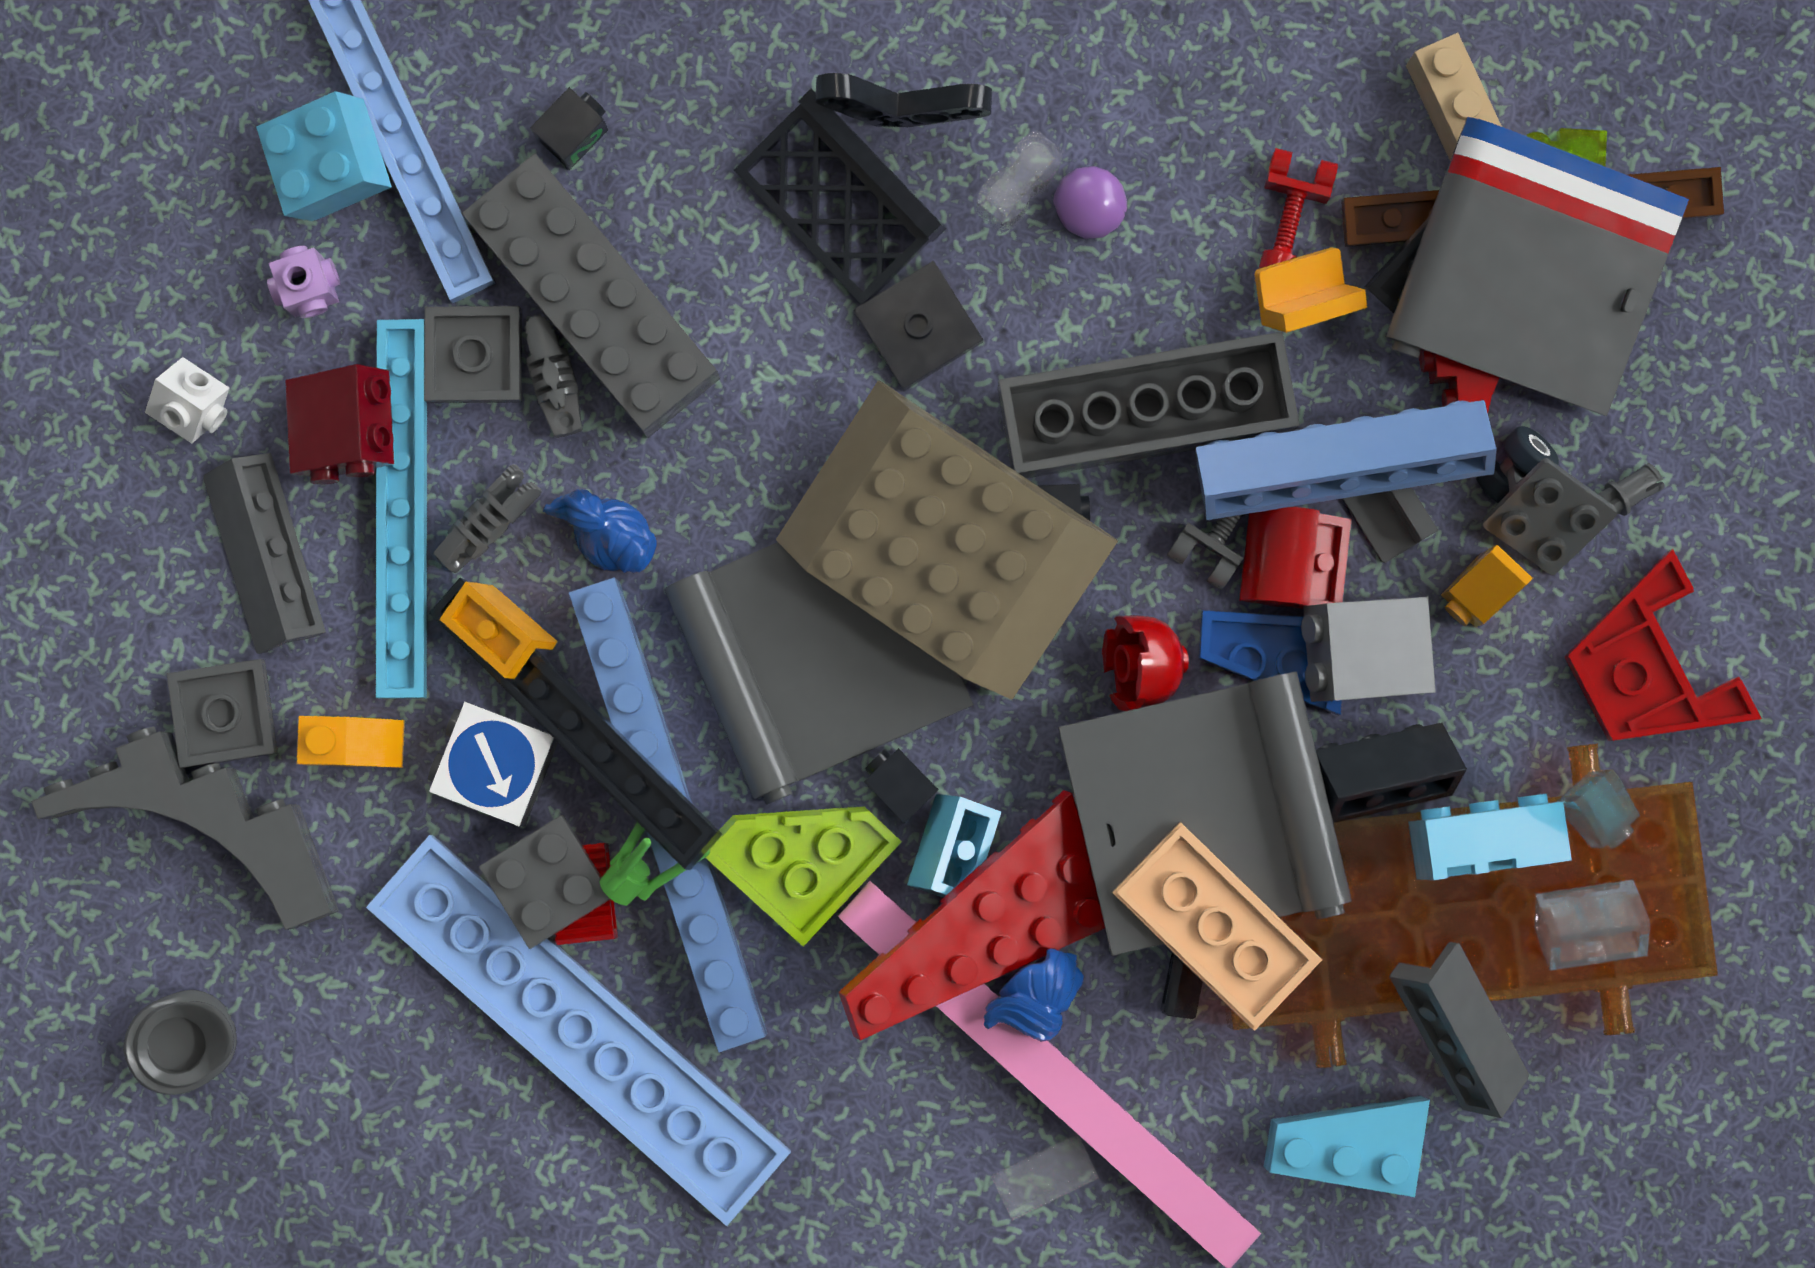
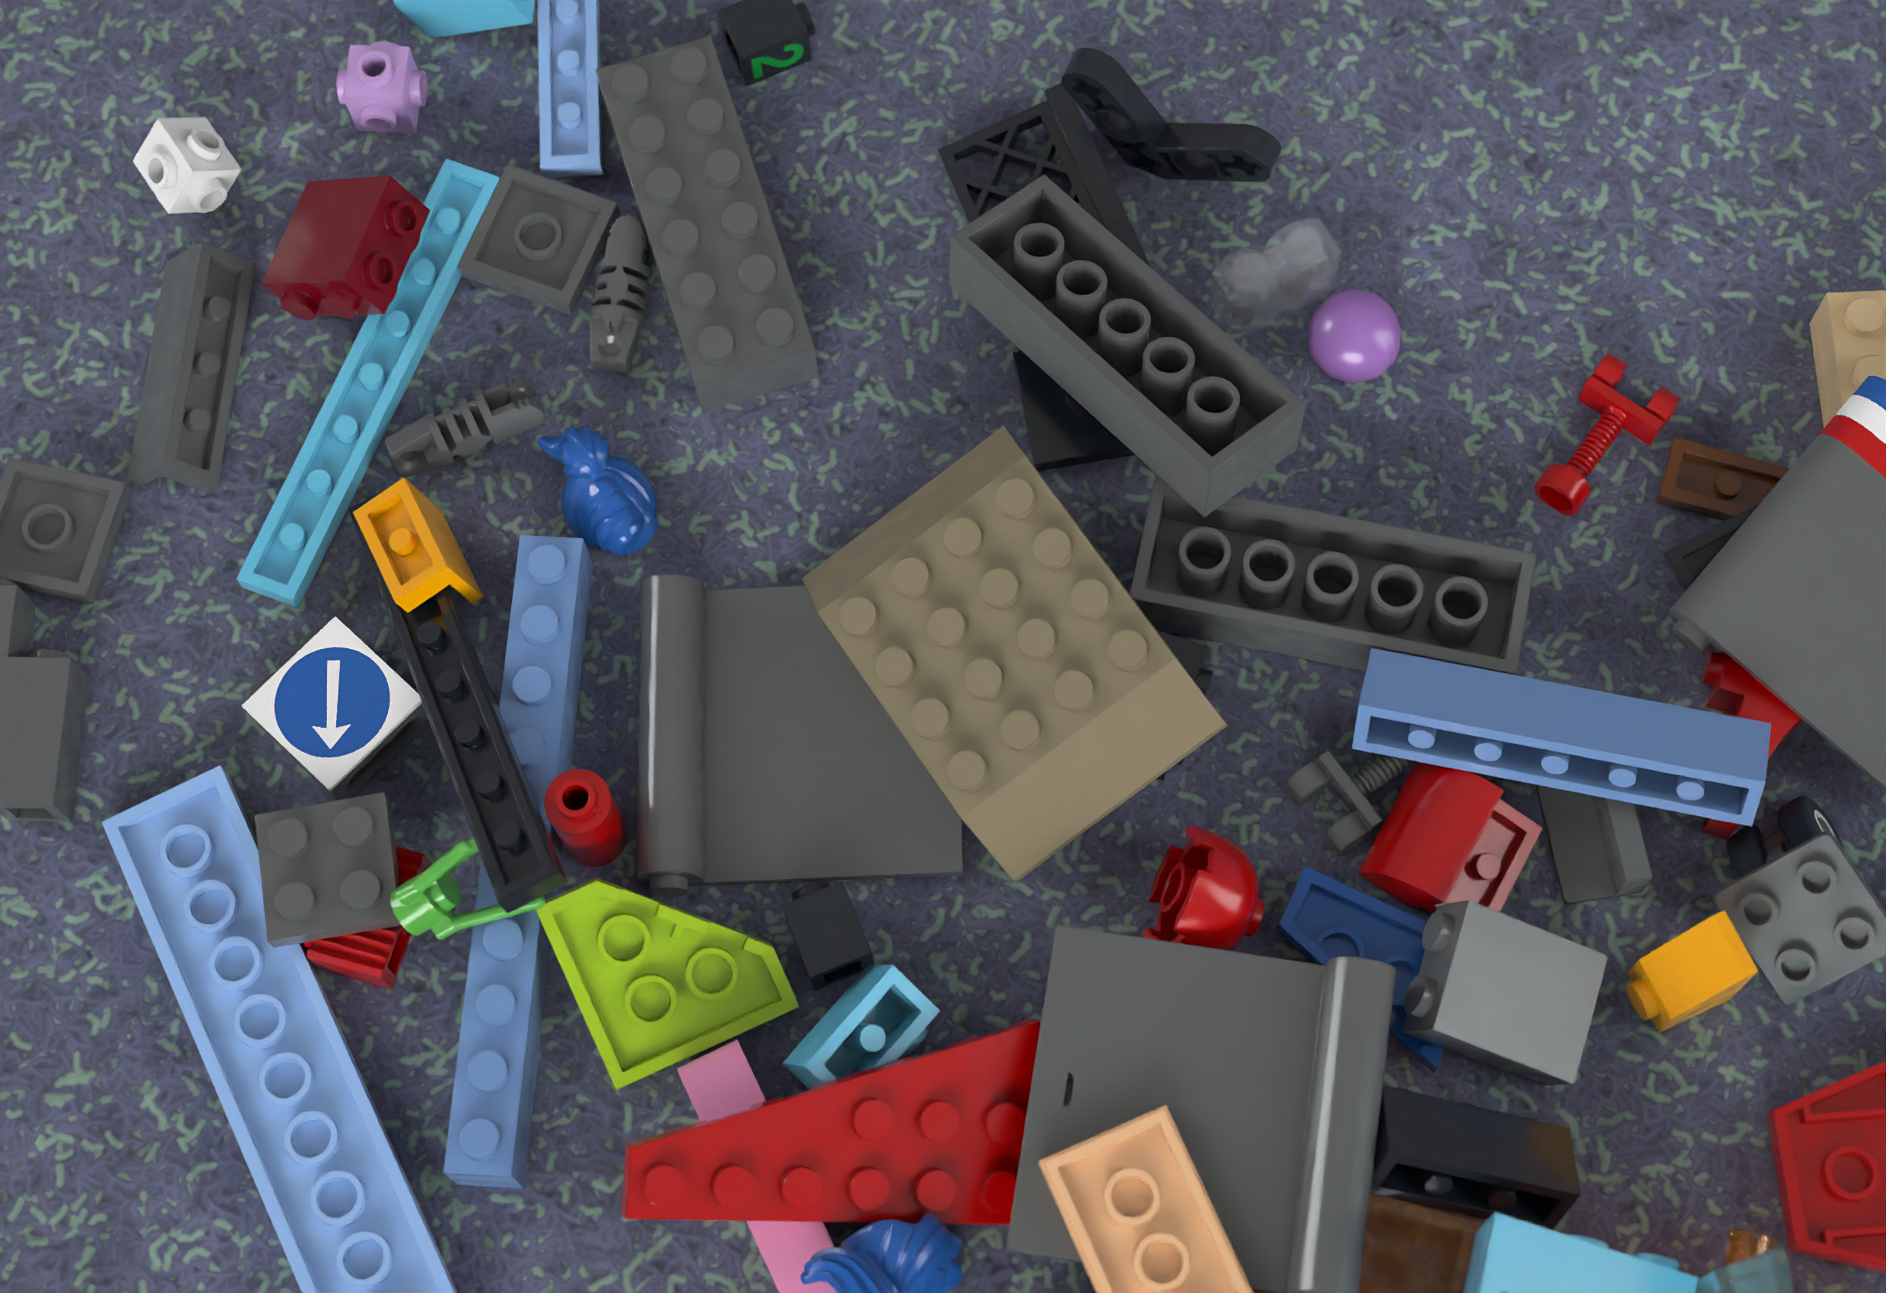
camera: 25 degrees right, 15 degrees down
light orange slope [297,716,405,768] -> none
light orange panel [1254,247,1367,333] -> none
none -> red brick [544,769,628,867]
none -> dark grey brick [949,175,1306,517]

